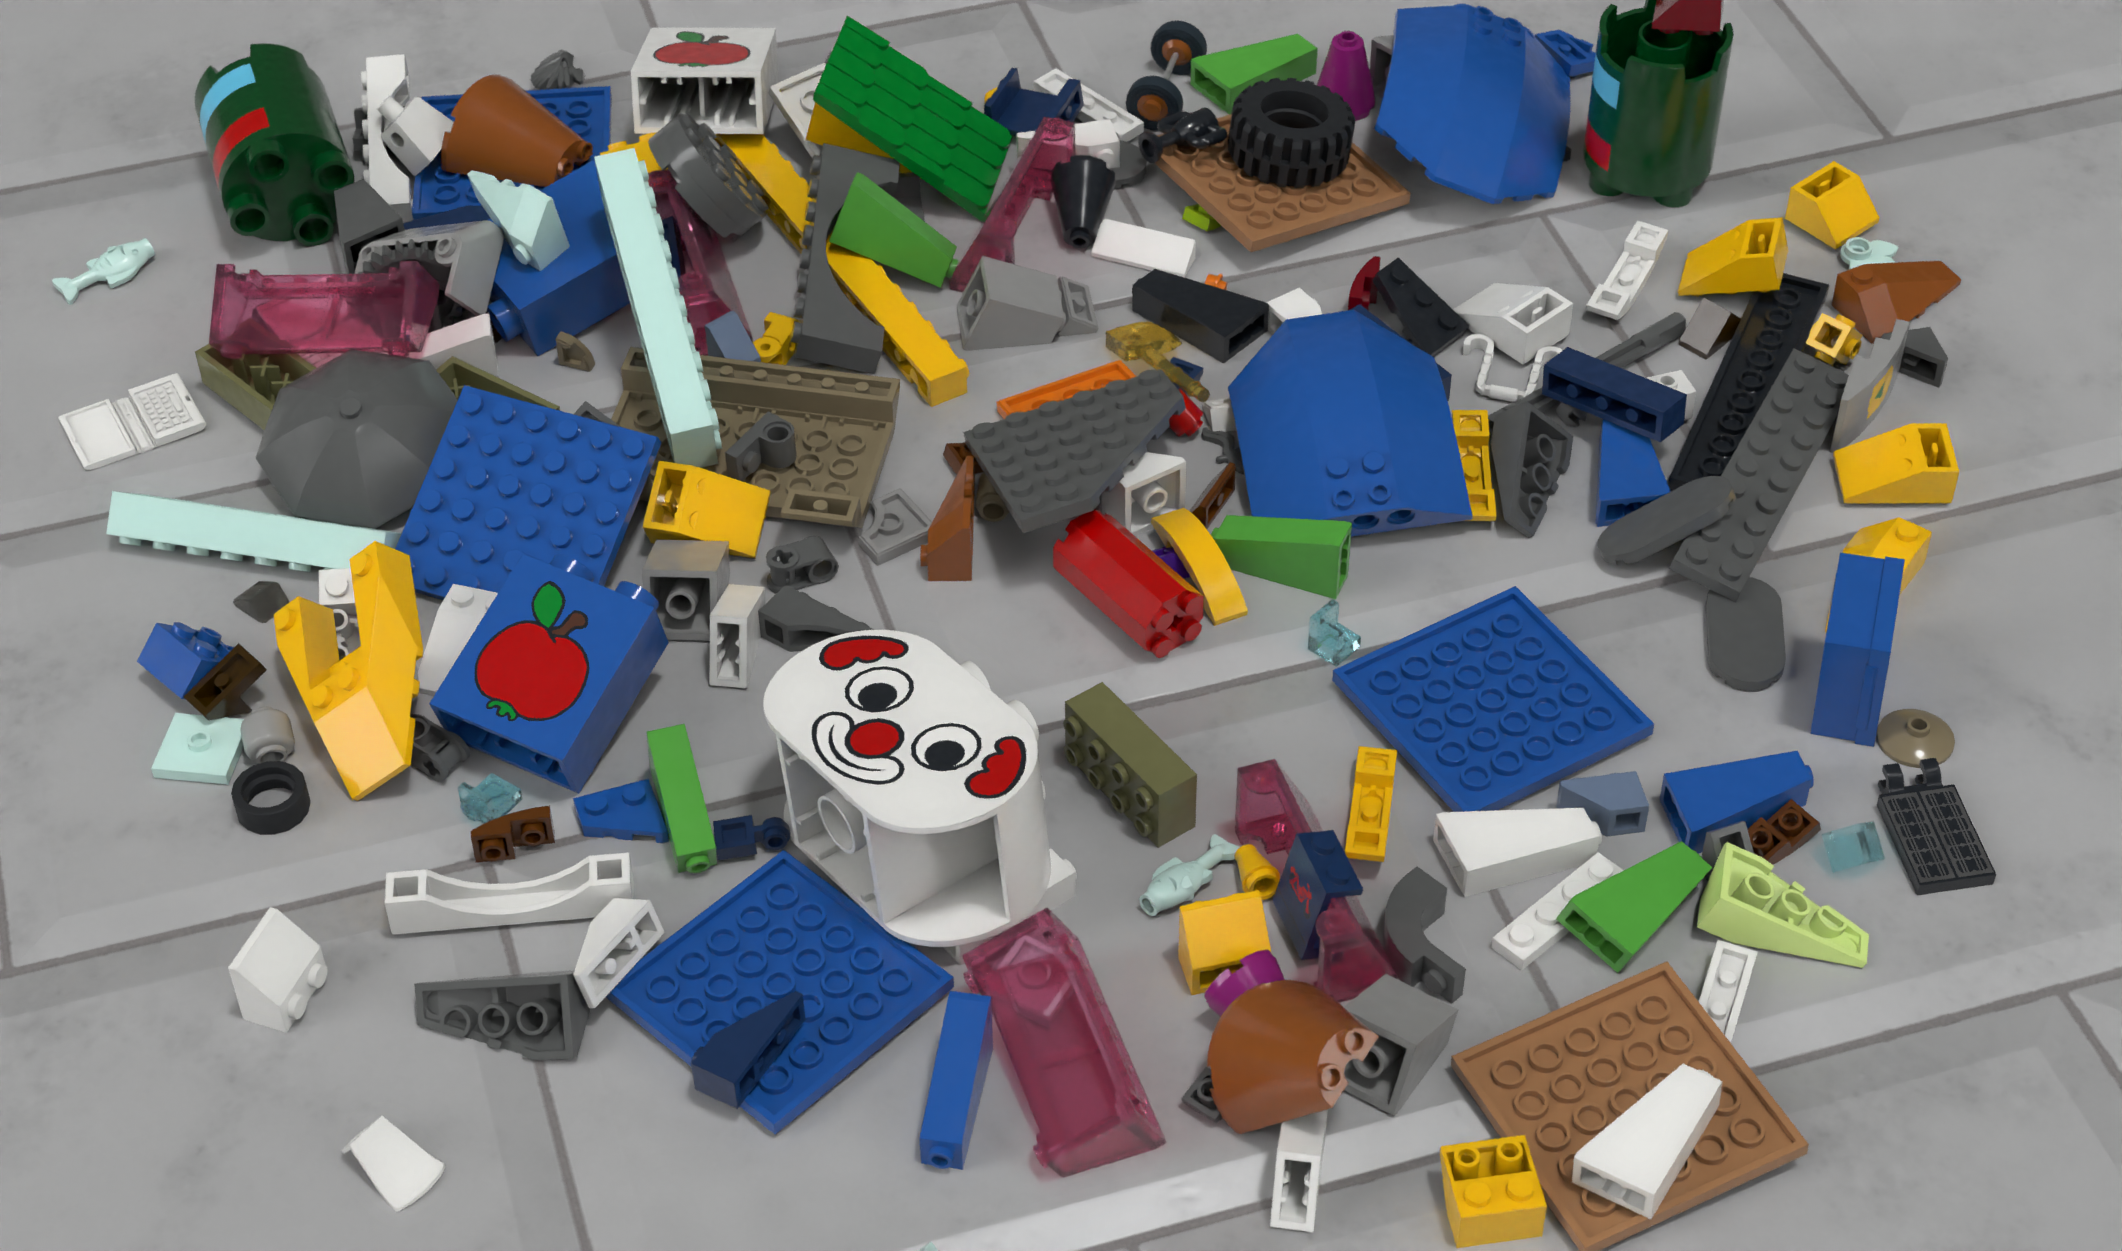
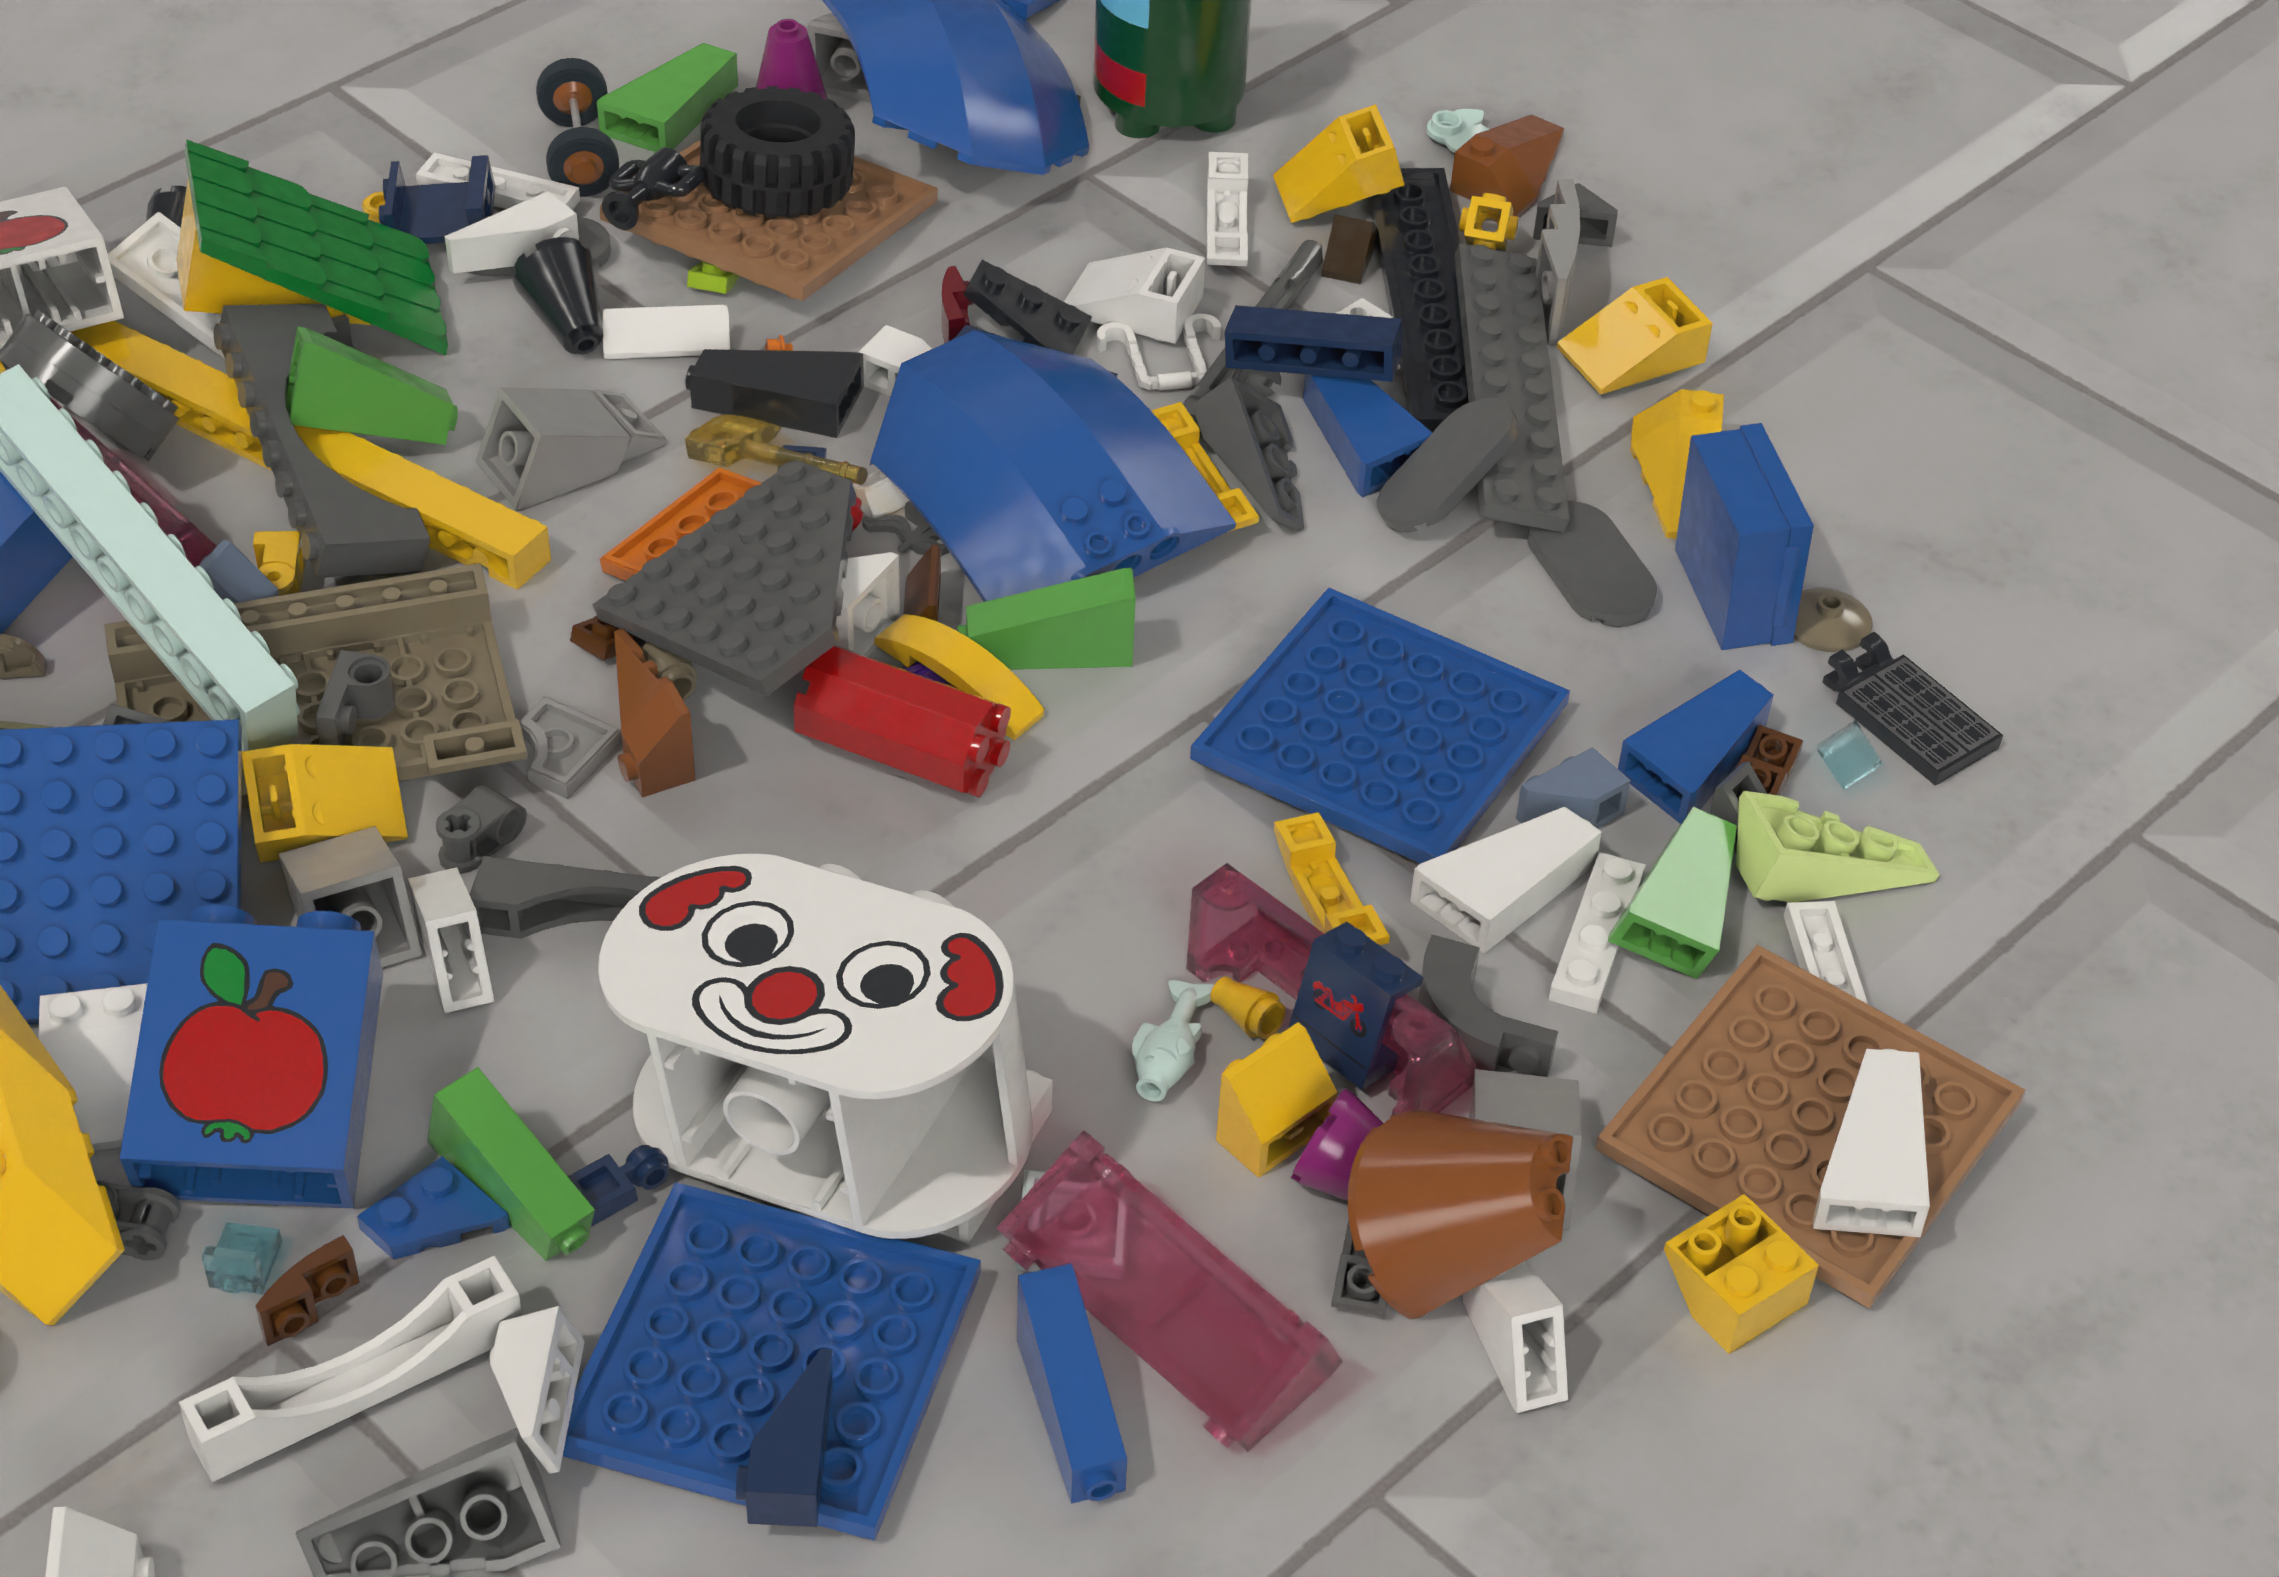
camera: 30 degrees left, 0 degrees up
clear pink windscreen [949,117,1075,293] -> none
olive brick [1063,682,1197,848] -> none
clear light blue panel [1308,599,1361,667] -> none
yellow slope [1785,161,1880,250] -> none

